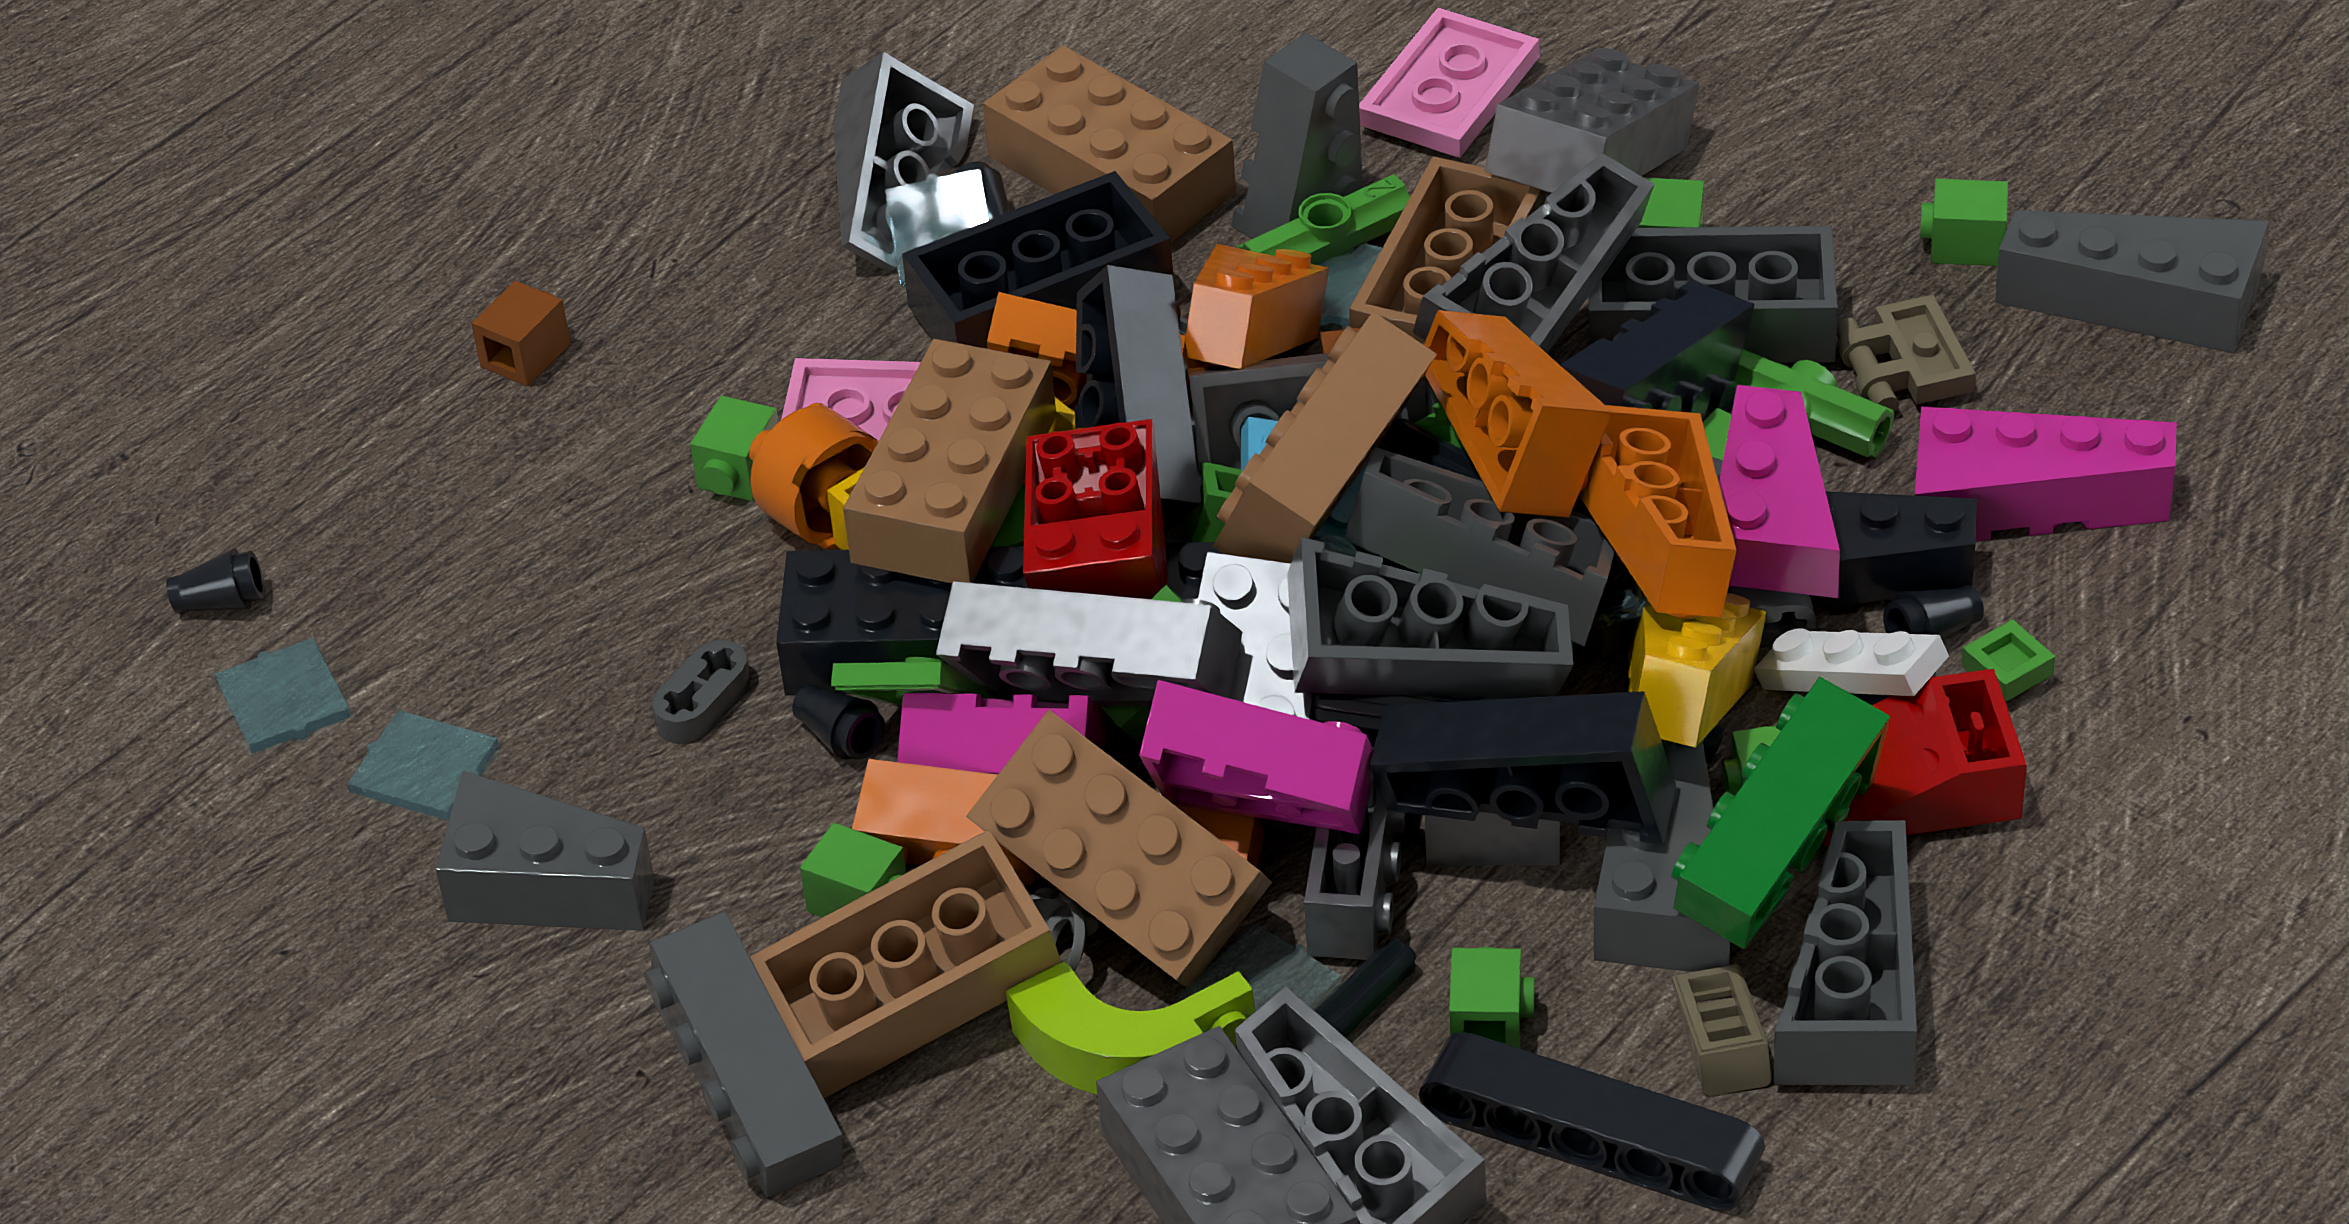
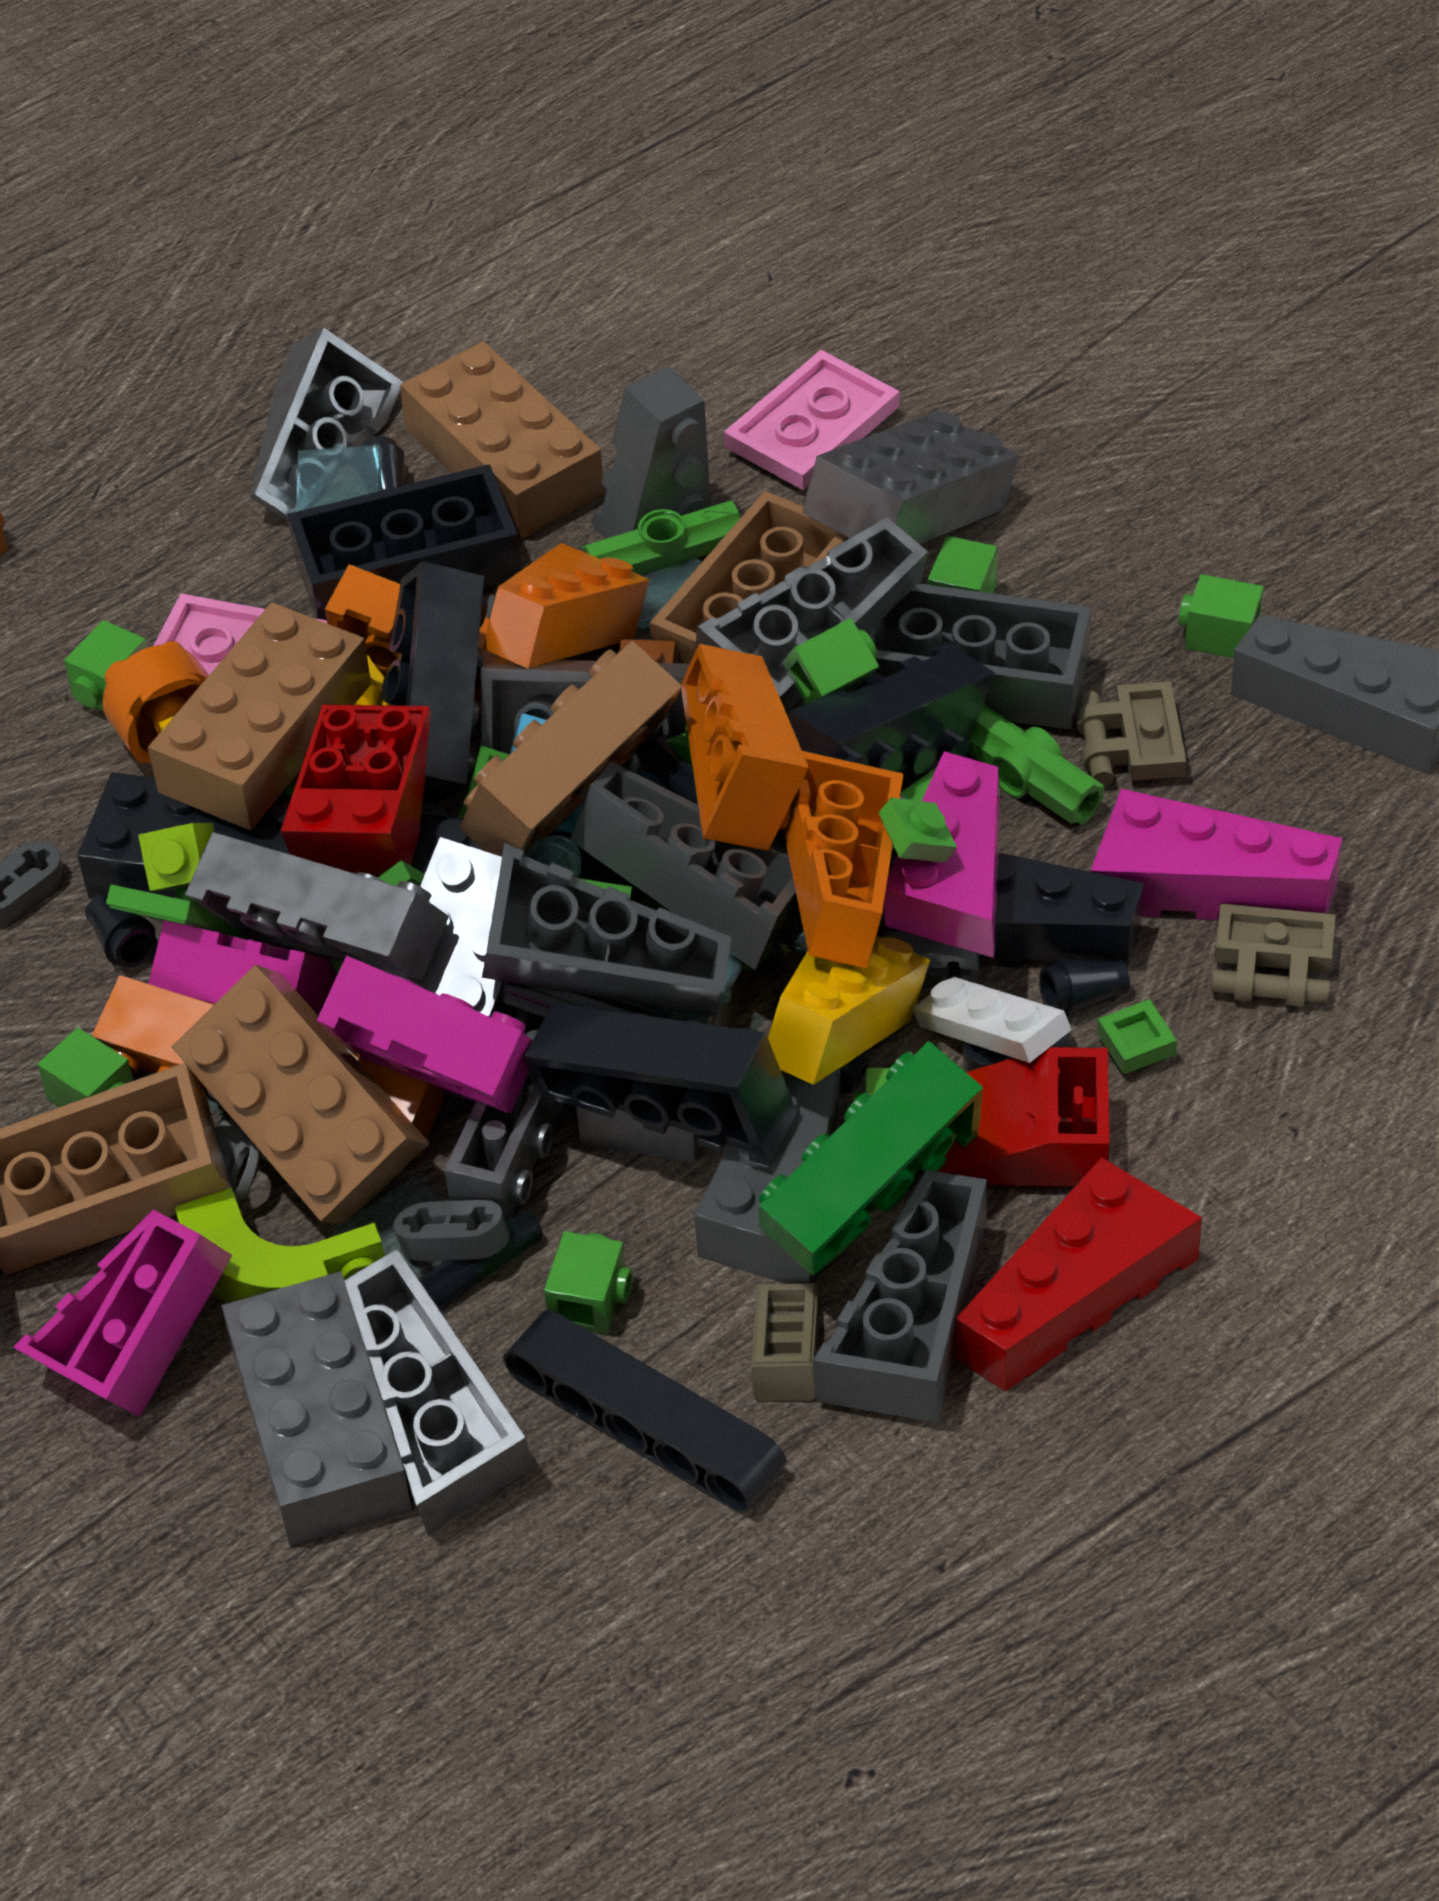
camera: 10 degrees right, 5 degrees up
none -> dark pink wedge [13,1209,232,1418]
none -> lime brick [138,823,215,891]
none -> dark grey beam [393,1200,510,1261]
none -> bright green brick [782,618,879,704]
none -> bright green plate [878,798,957,863]
none -> red wedge [955,1157,1202,1392]
none -> dark tan plate [1211,904,1336,1007]

